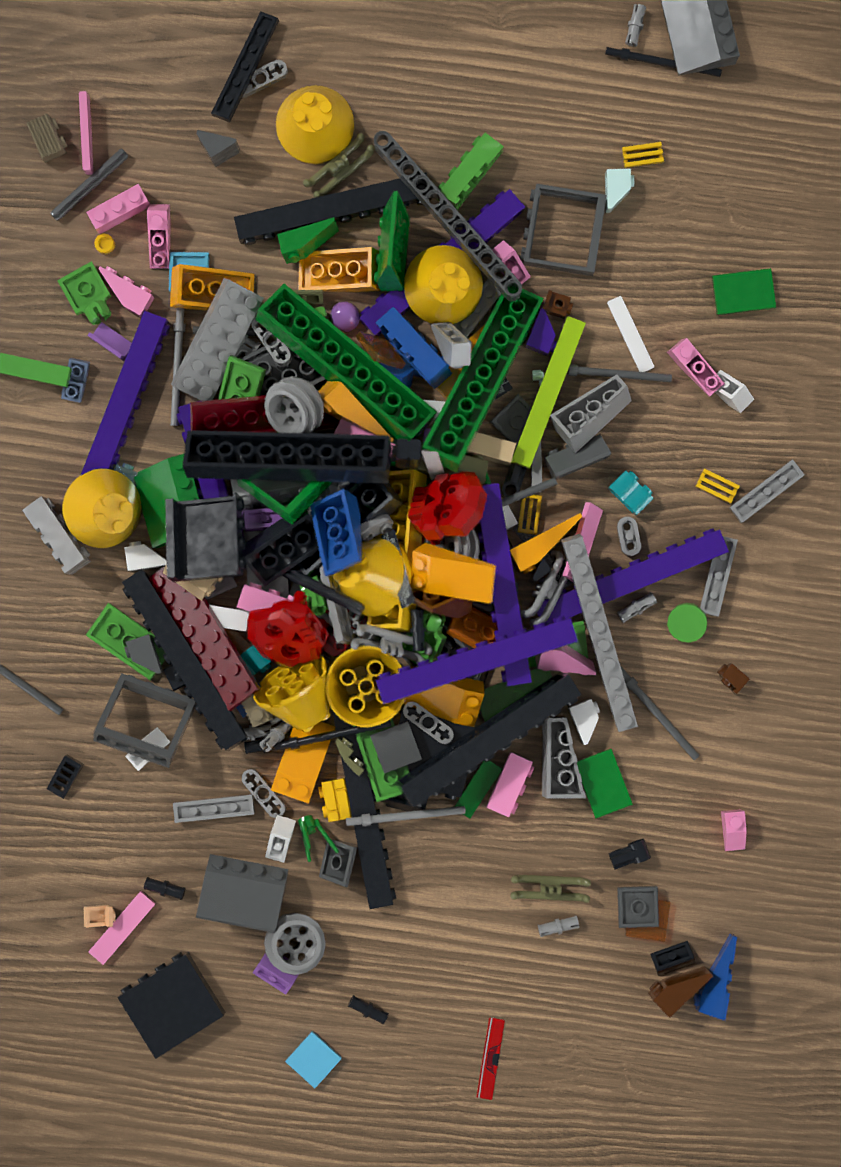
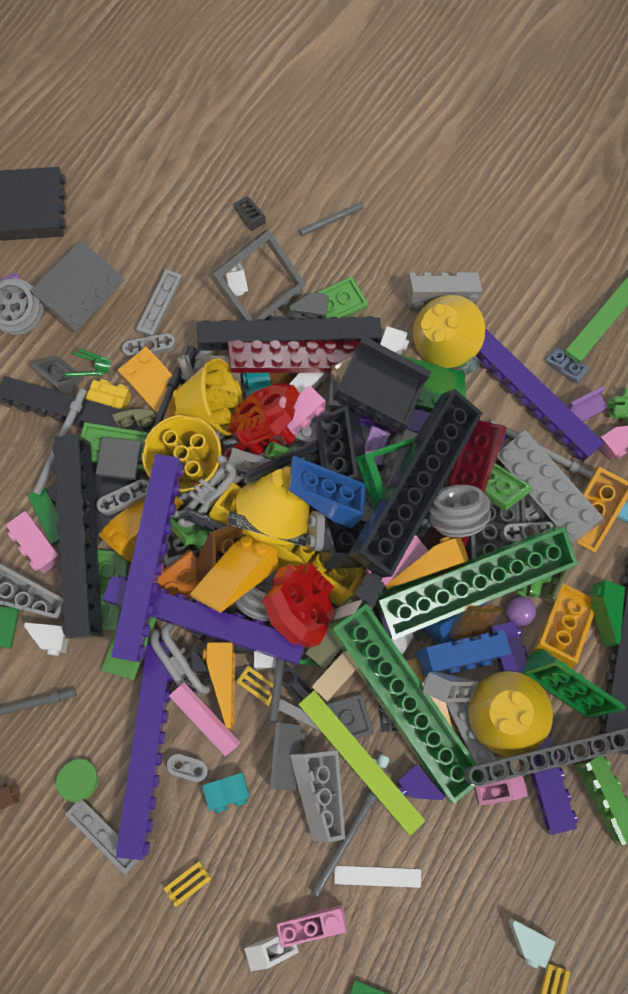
camera: 115 degrees right, 15 degrees down
light nougat bracket [84,905,116,928] -> none
bright pink tile [89,891,156,965] -> none
black pin [144,877,186,900] -> none
white slope [265,815,296,863] -> none
dark grey window [520,184,607,276] -> none
bright pink slope [535,645,596,675] -> none
reddish brown brick [543,290,573,319] -> none
light grey brick [561,534,638,732] -> none
light grey pin [617,592,657,623] -> none
light grey plate [729,459,804,523] -> none

